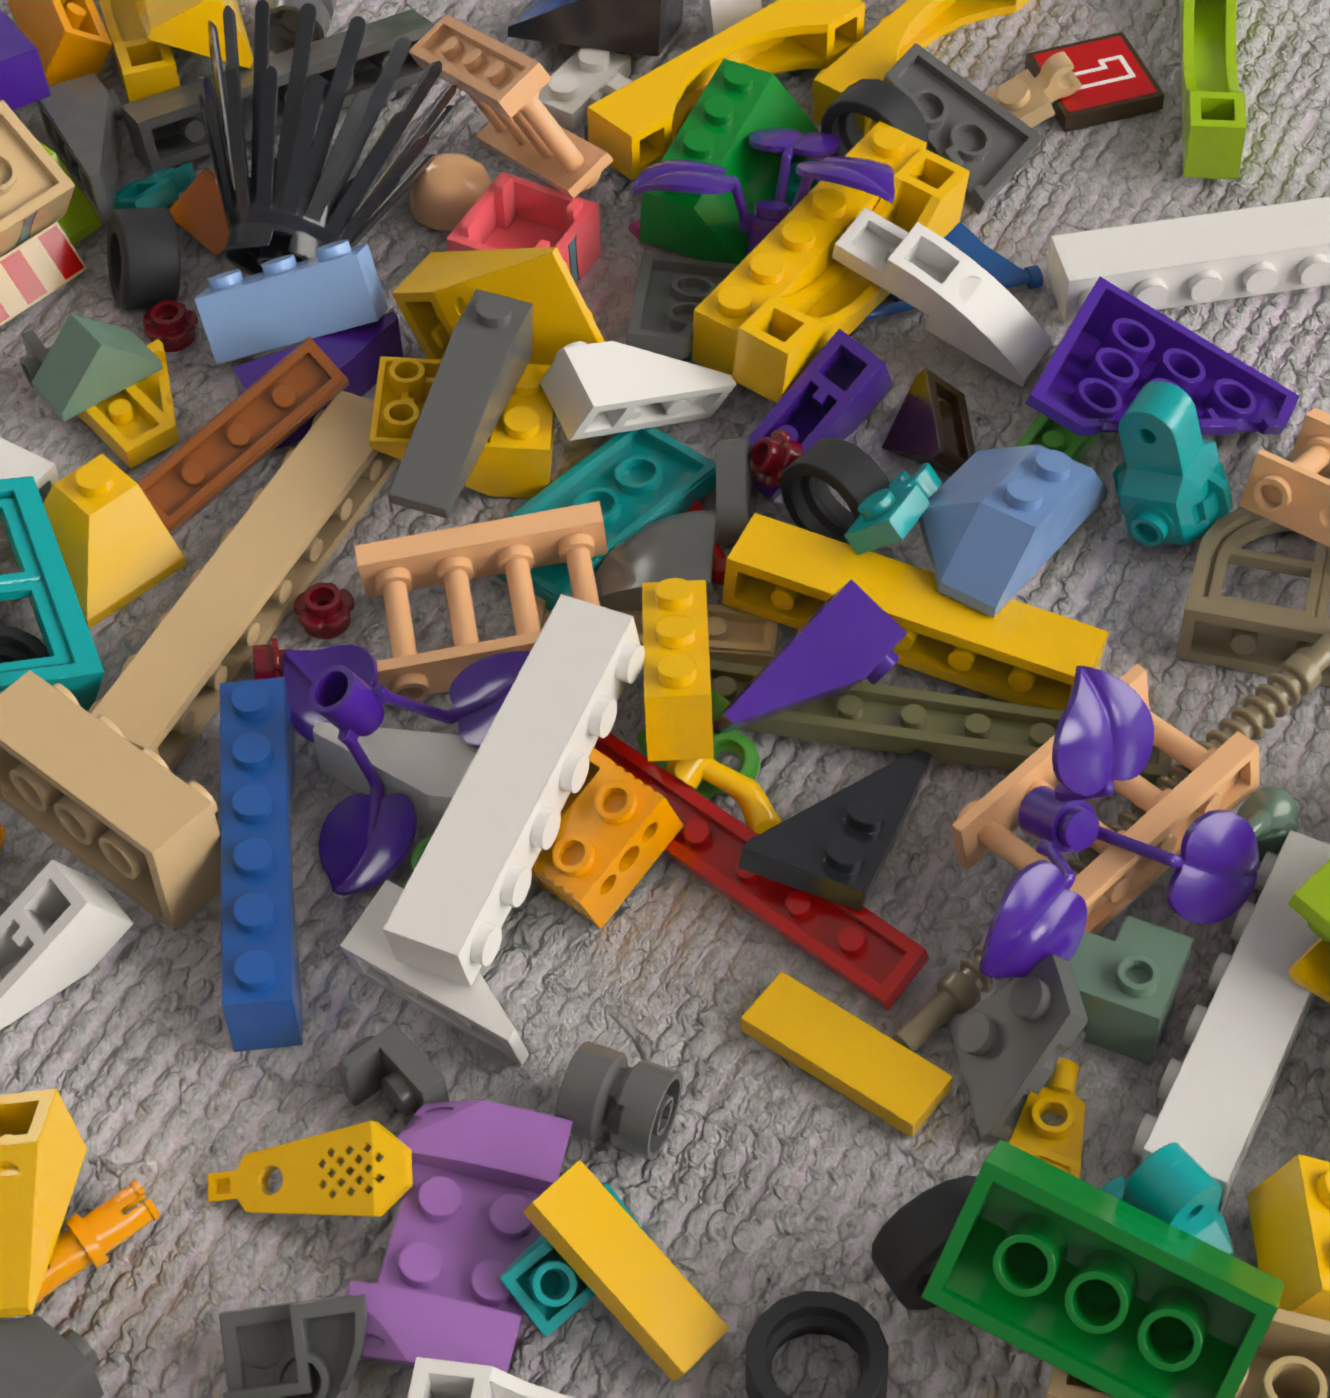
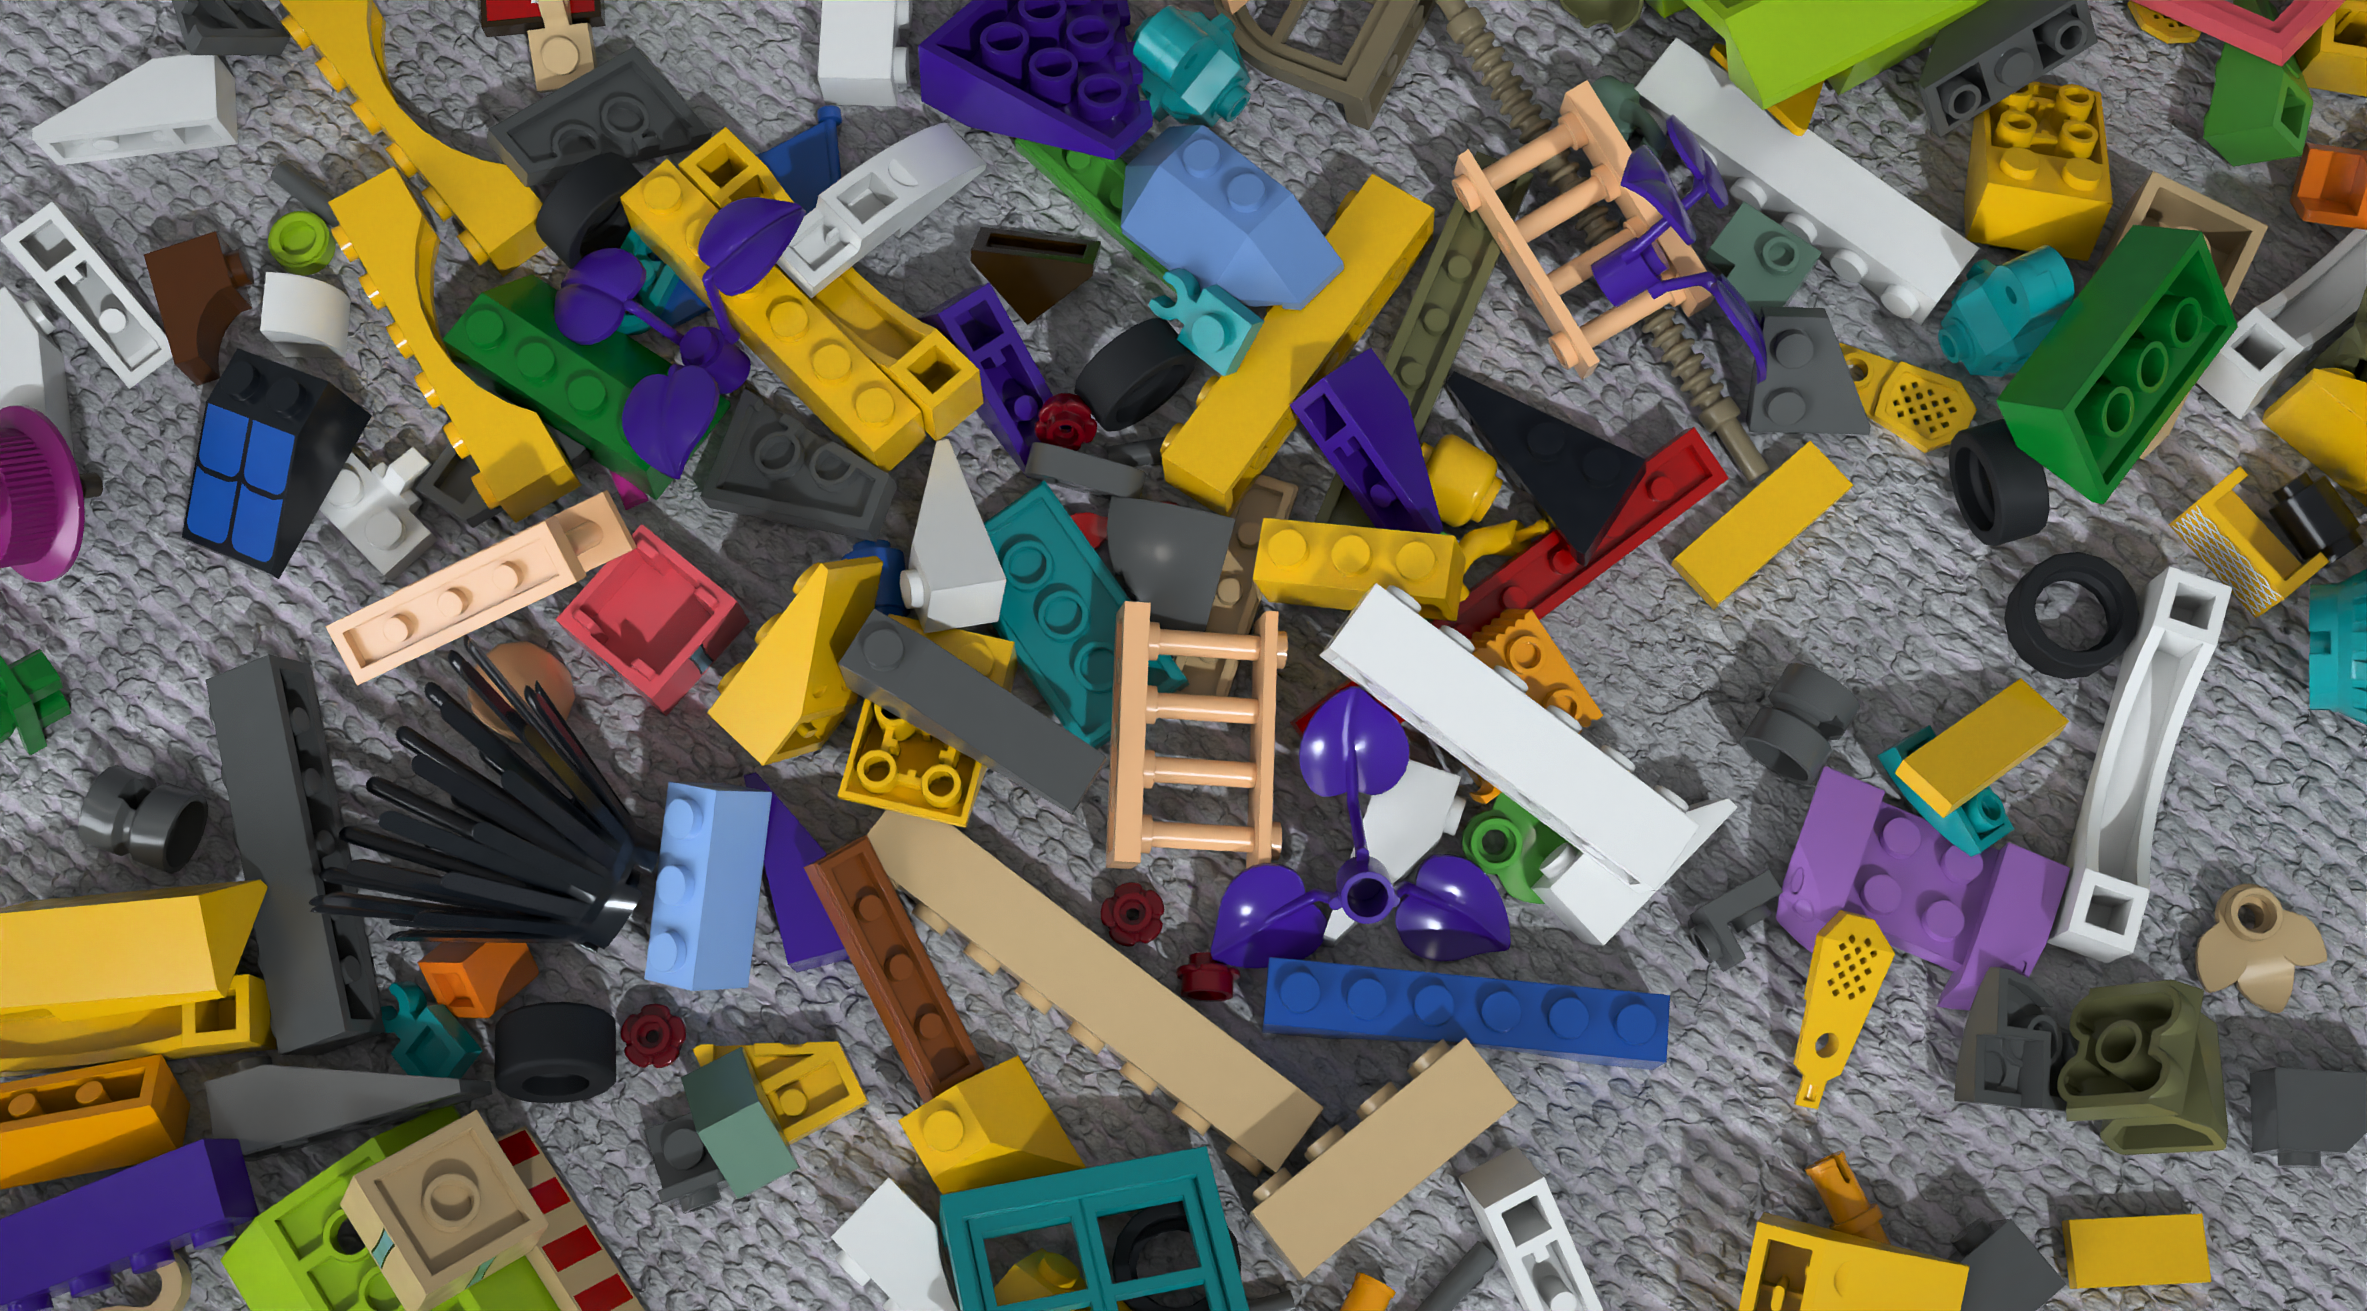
camera: 80 degrees left, 25 degrees up
none -> yellow head [1420,434,1503,527]

